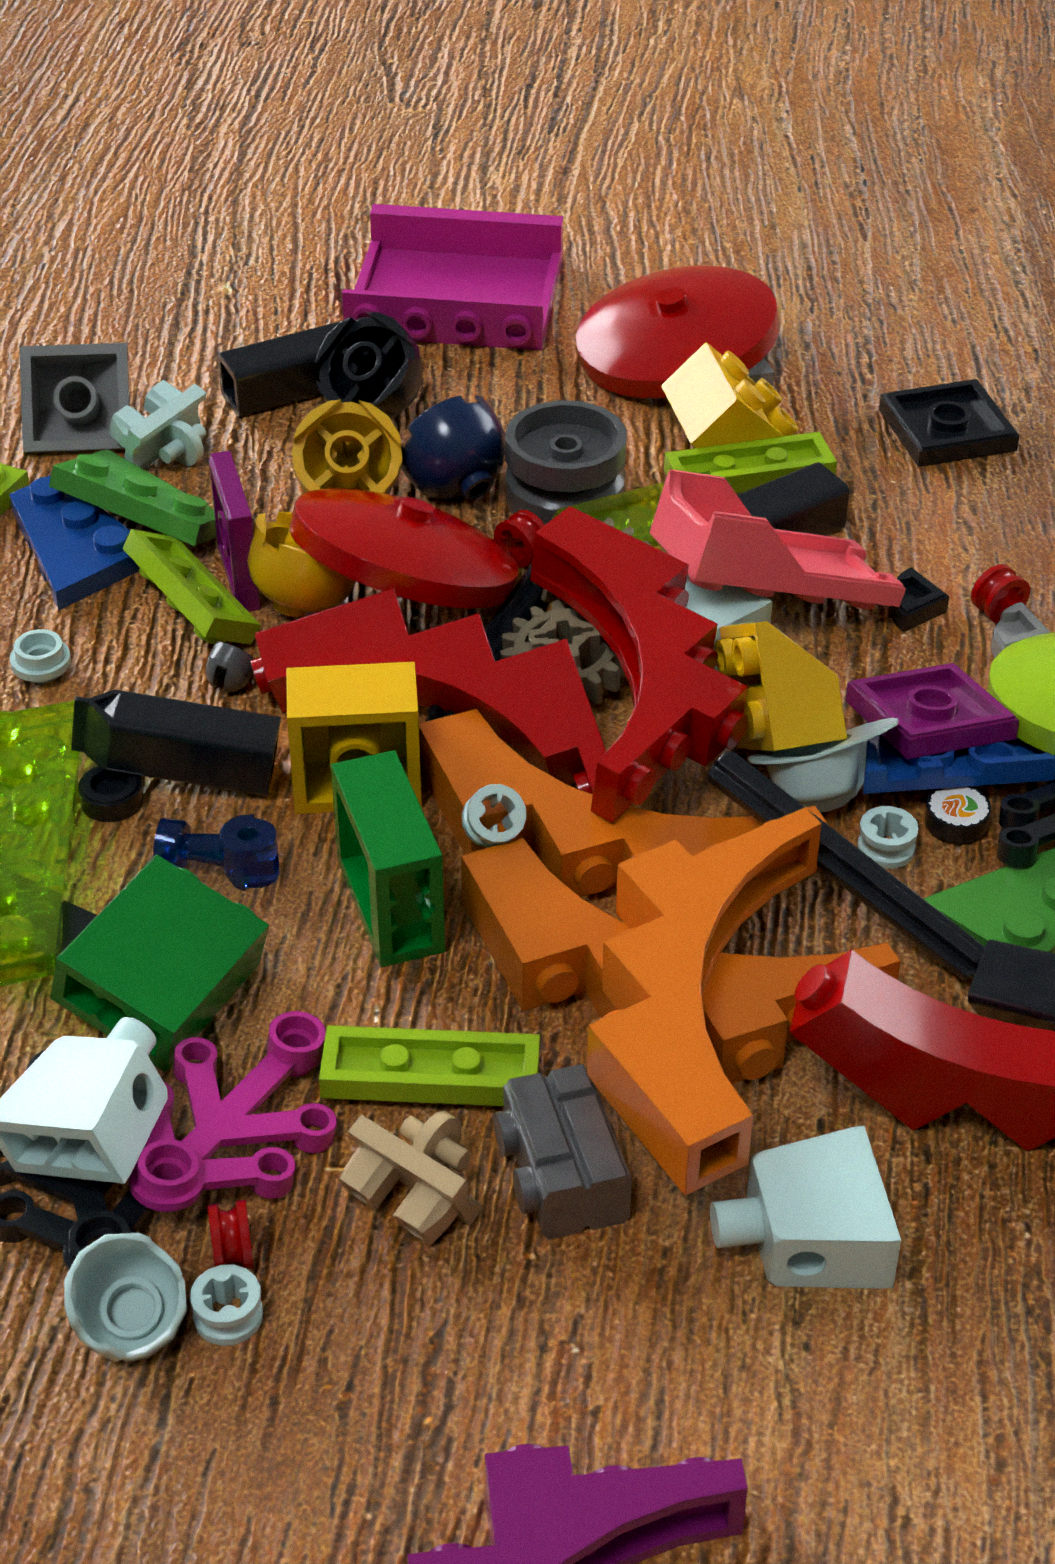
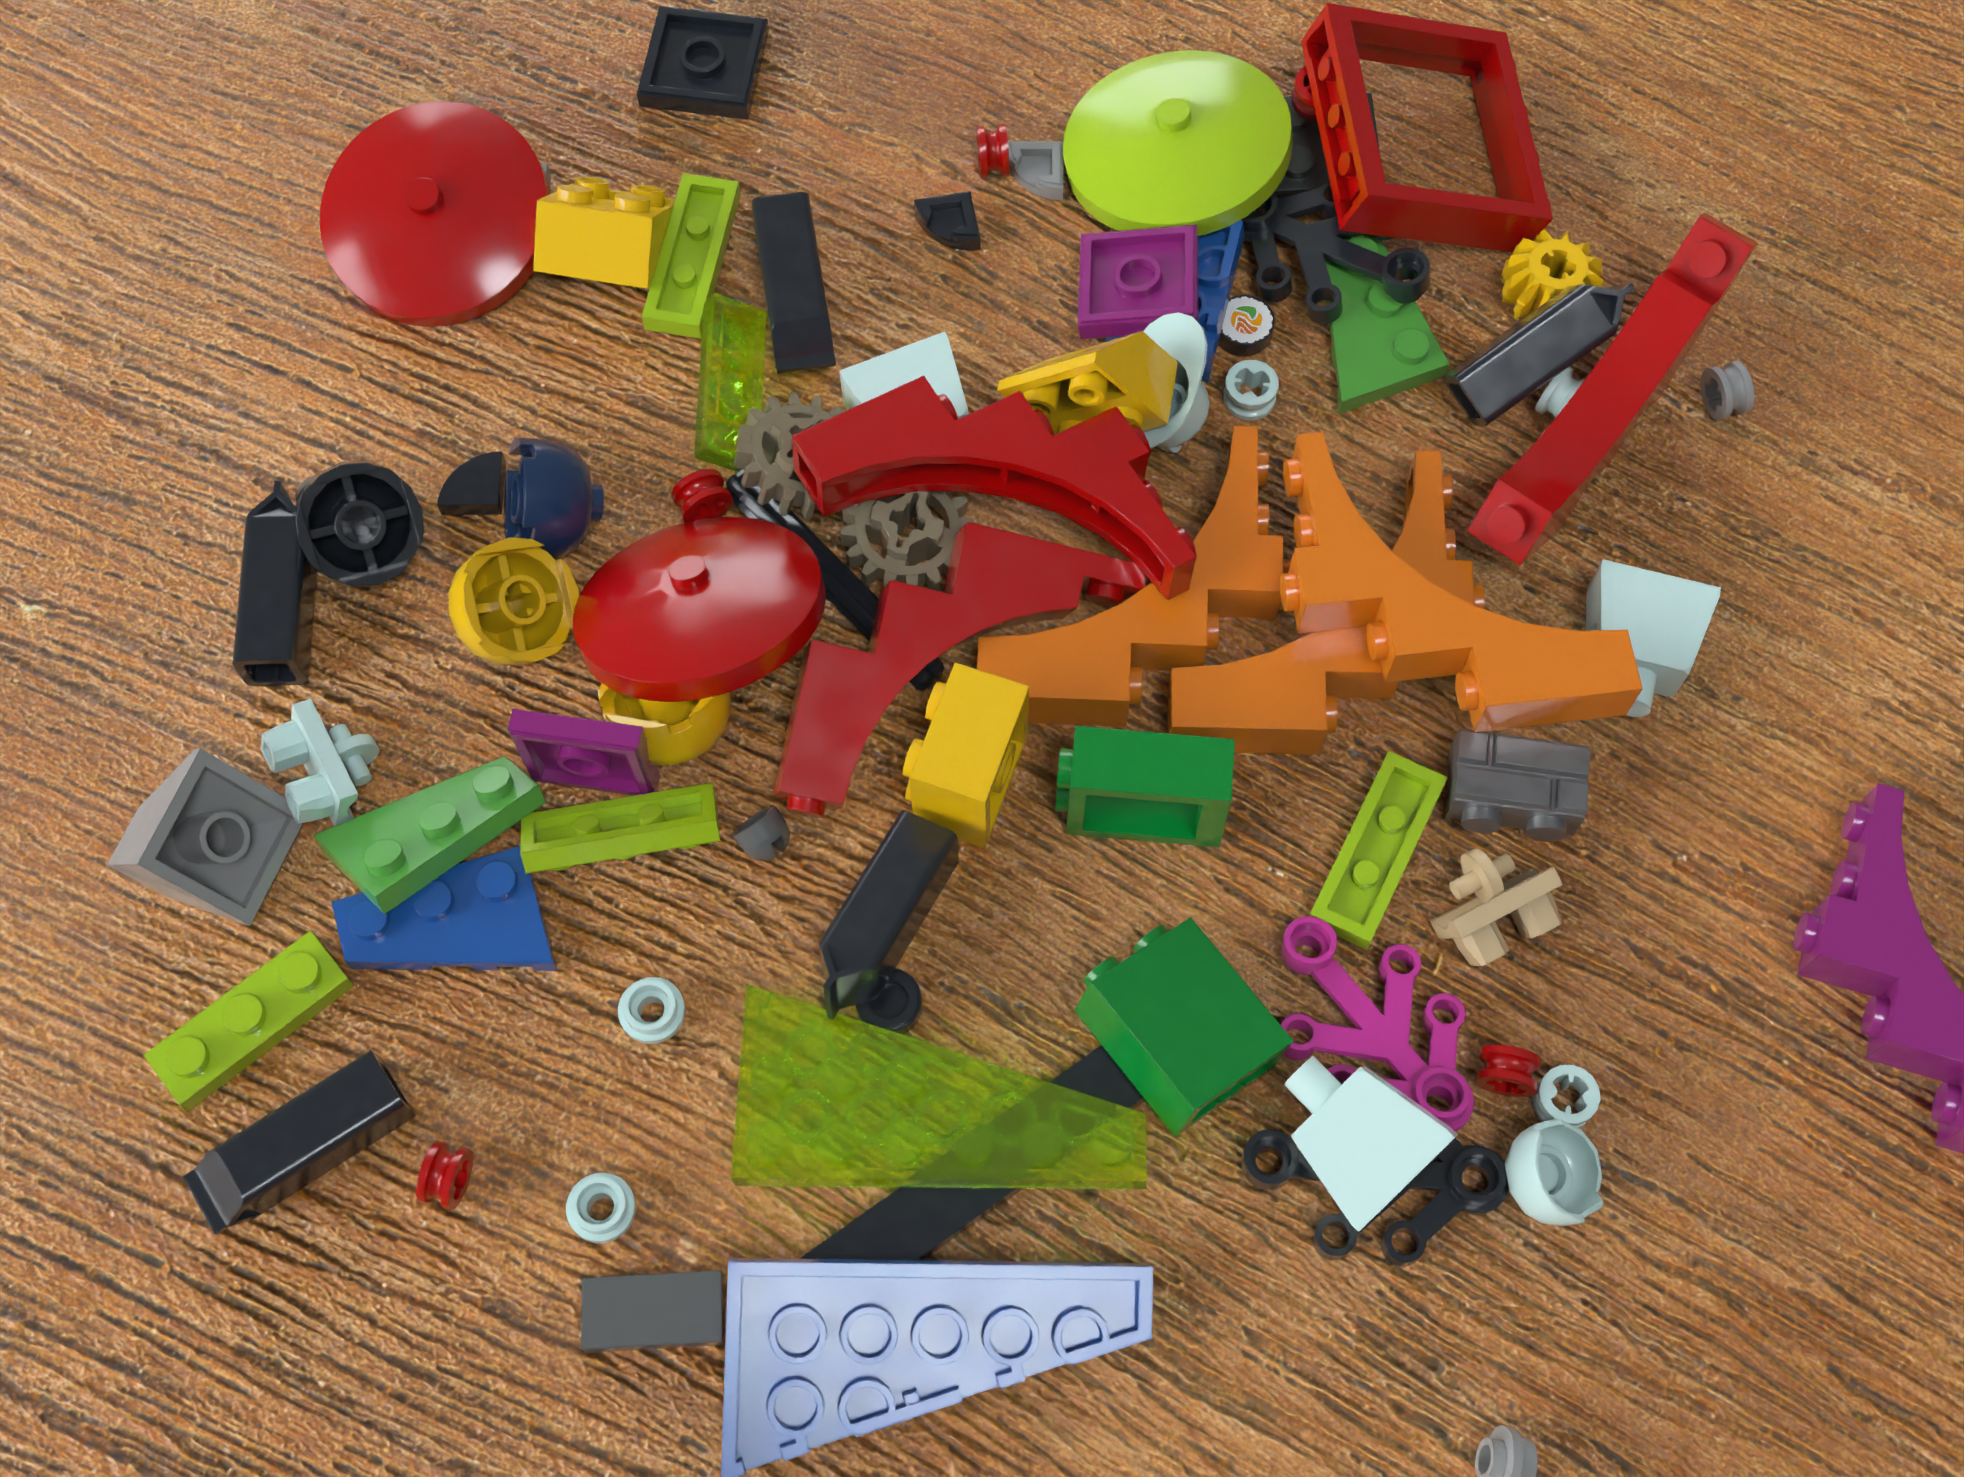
camera: 65 degrees left, 25 degrees up
clear blue leg [153,814,280,891] -> none
dark pink panel [342,204,563,350] -> none
light aqua bush [462,784,526,848] -> none
dark grey wheel [505,400,627,525] -> none
coral piece [649,469,906,610] -> none
black axle [707,751,985,981] -> none

